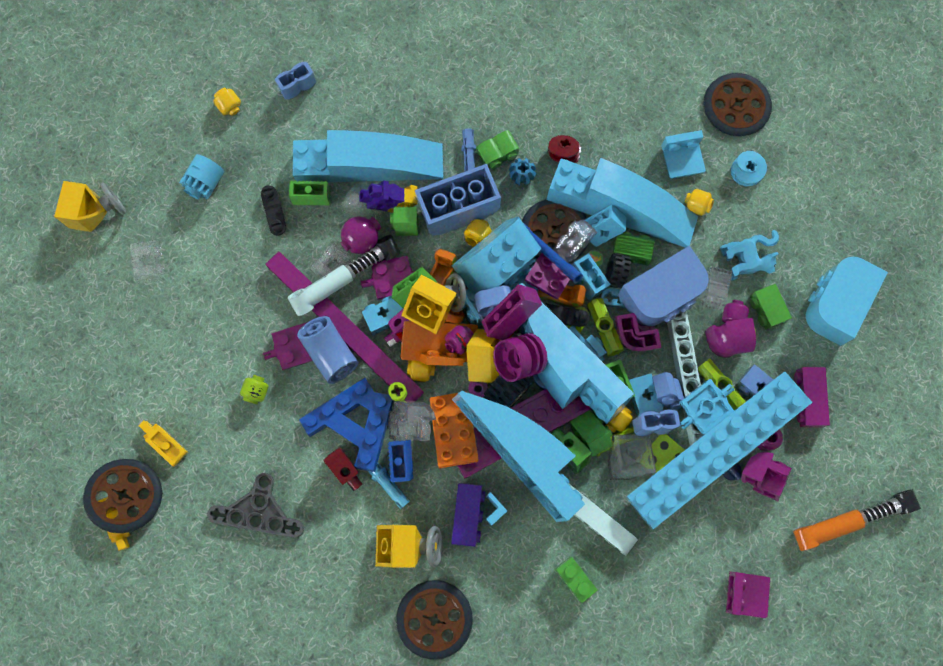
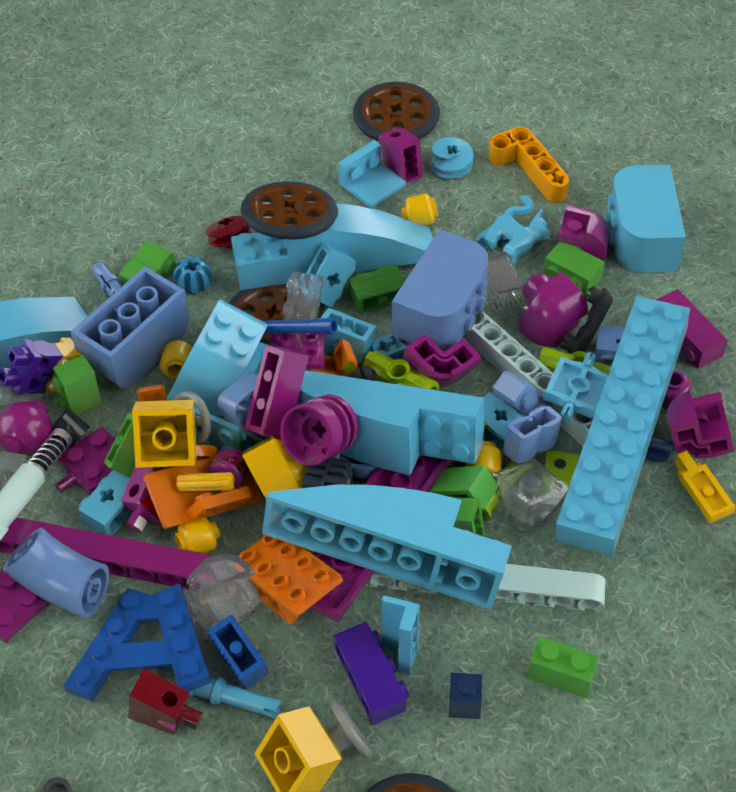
camera: 30 degrees left, 25 degrees down
lime bush [388,382,407,402] -> none
black tyre [605,253,631,289] -> none
none -> yellow axle [176,472,234,491]
none -> wedge [240,181,338,240]
none -> magenta torso [379,128,423,184]
none -> dark blue brick [448,672,482,719]
none -> light orange beam [488,127,569,203]
none -> magenta brick [557,204,610,261]
none -> black piece [559,286,613,354]
none -> yellow hinge [674,451,736,524]

